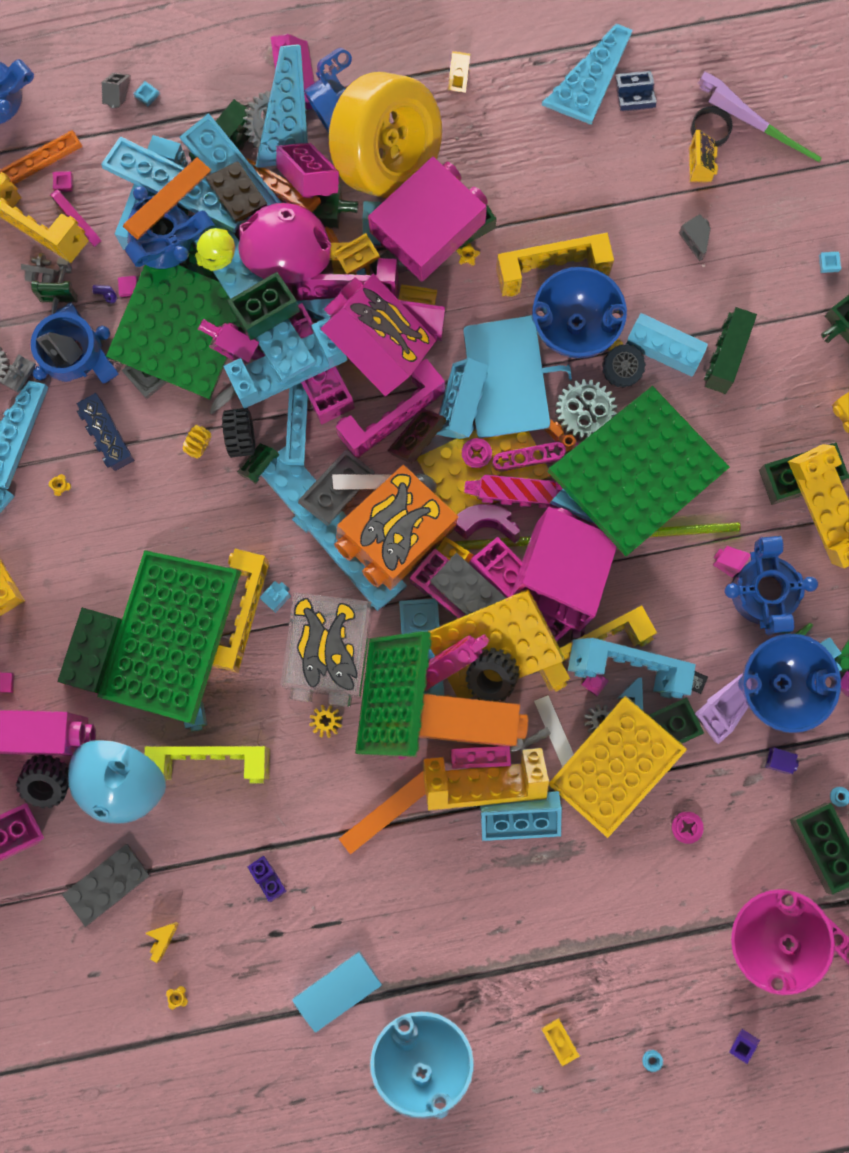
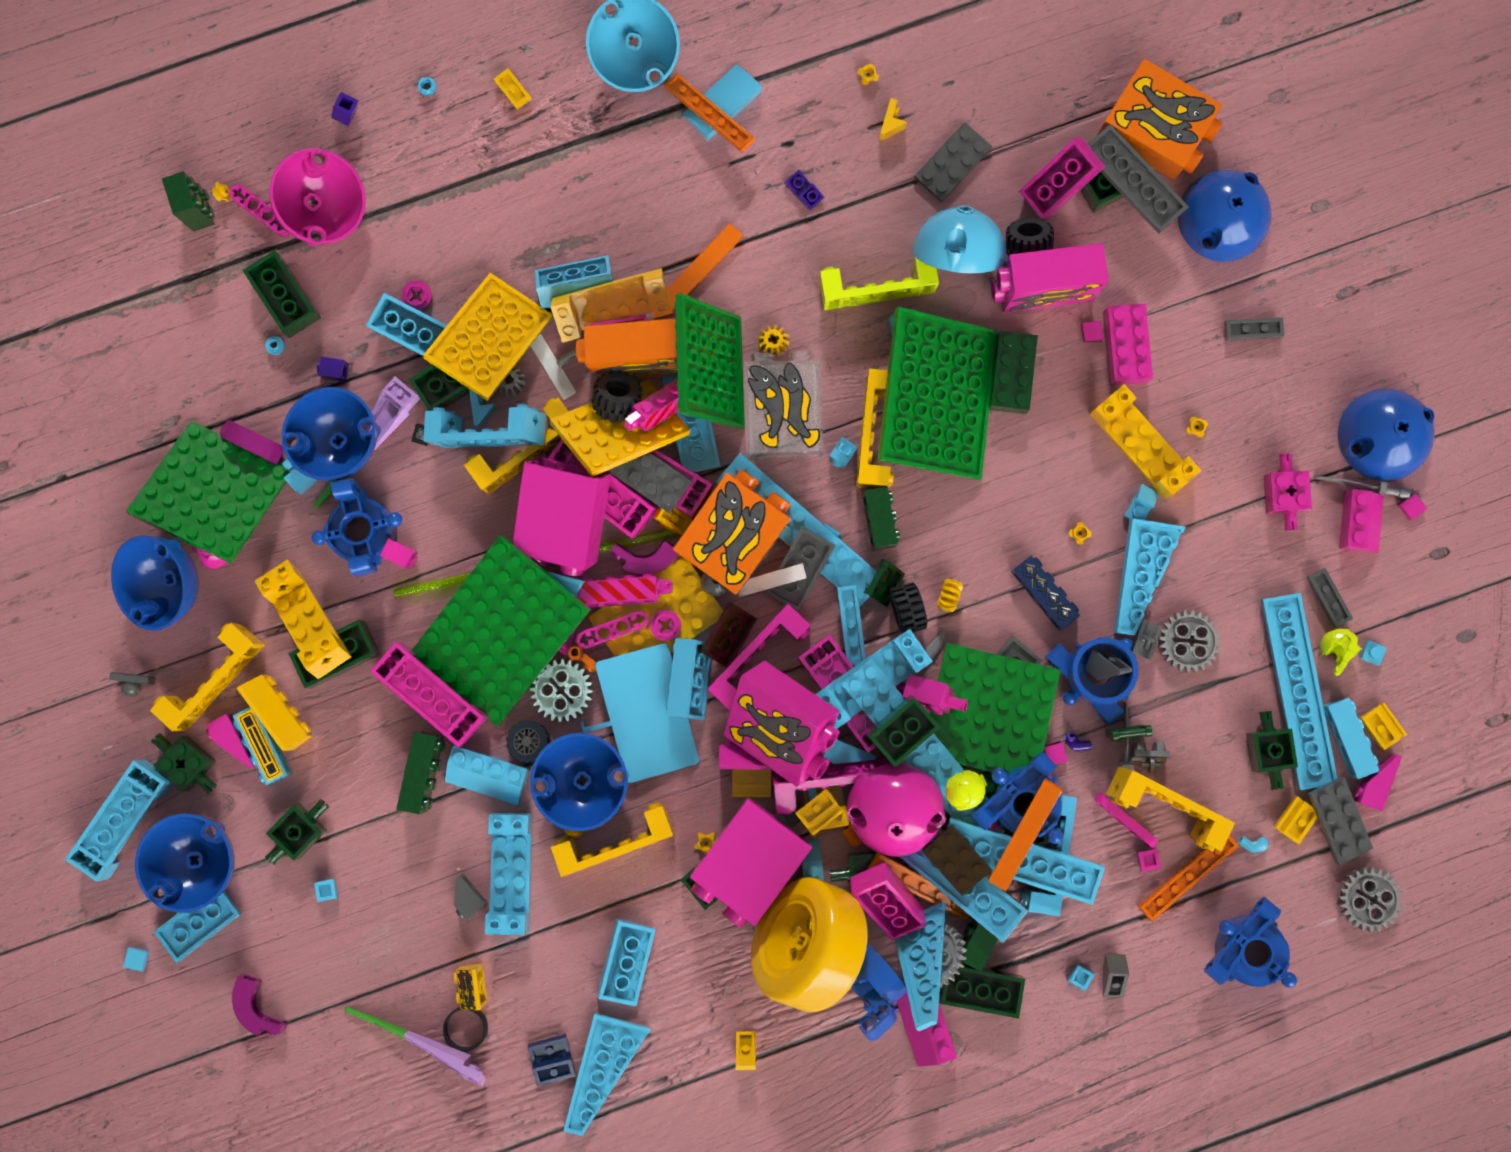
camera: 170 degrees right, 5 degrees up
none -> medium azure slope [366,293,447,356]
none -> dark pink plate [370,642,489,748]
none -> medium azure plate [485,813,533,935]
none -> medium azure slope [597,918,656,1006]
none -> orange tile [664,73,755,153]
none -> dark green brick [862,487,900,551]
none -> dark green brick [939,964,1026,1019]

